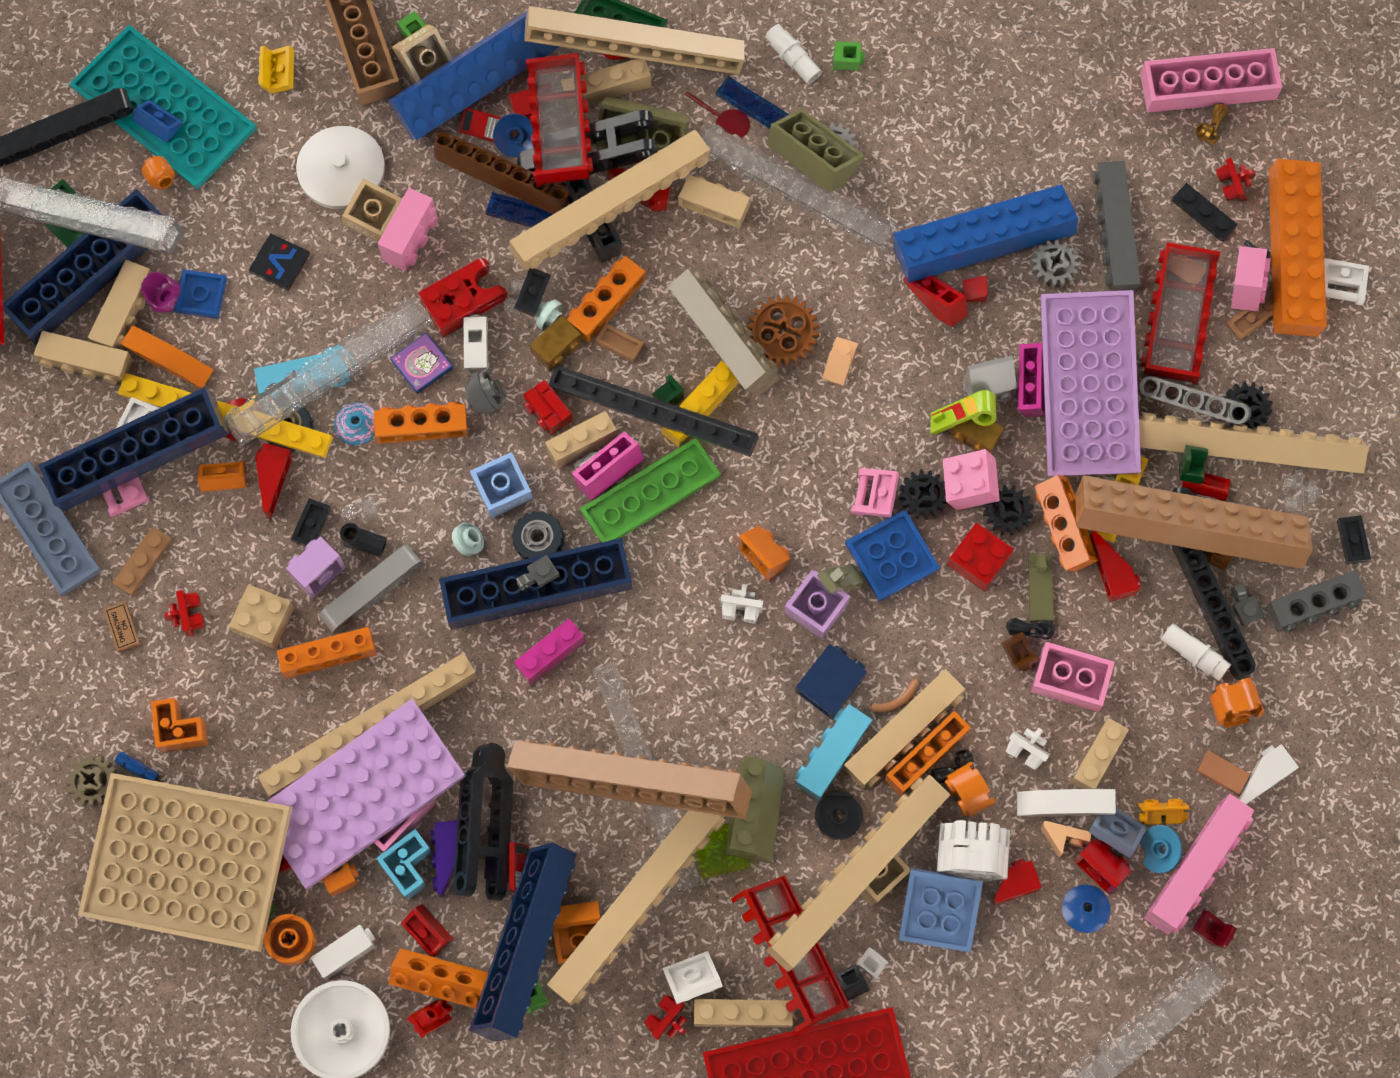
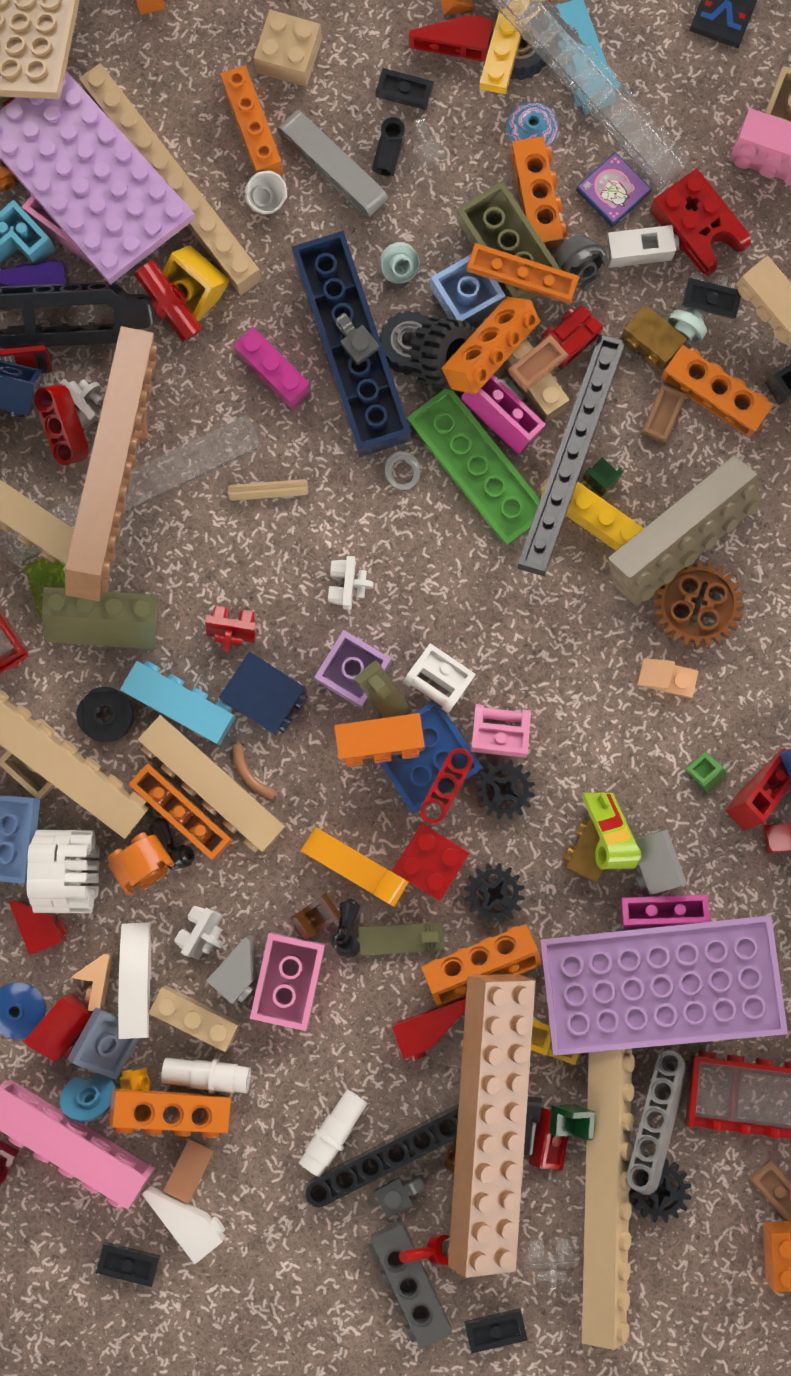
camera: 85 degrees right, 10 degrees up
lavender brick [286,536,346,599] -> none
orange slope [738,525,791,582] -> none
bright pink brick [943,449,1000,510] -> none
orange brick [1209,678,1264,727] -> none
none -> red beam [34,384,89,465]
none -> white hips [59,379,102,429]
none -> black plate [96,1242,160,1287]
none -> orange brick [109,1089,231,1138]
none -> red piece [134,260,203,343]
none -> white piece [161,1058,251,1094]
none -> yellow slope [162,245,230,322]
none -> red hips [205,606,256,652]
none -> light grey slope [206,935,256,1004]
none -> tan axle [228,479,309,501]
none -> white hair [244,170,287,215]
none -> light orange beam [300,827,409,907]
none -> orange brick [334,713,425,767]
none -> light grey piece [384,450,420,490]
none -> red piece [399,1235,450,1265]
none -> white plate [402,644,476,714]
none -> black tyre [409,317,475,390]
none -> red beam [420,748,472,825]
none -> orange brick [441,296,540,394]
none -> olive slope [457,181,561,300]
none -> orange tile [466,243,580,304]
none -> nougat tile [508,335,568,392]
none -> bright green slope [685,751,727,795]

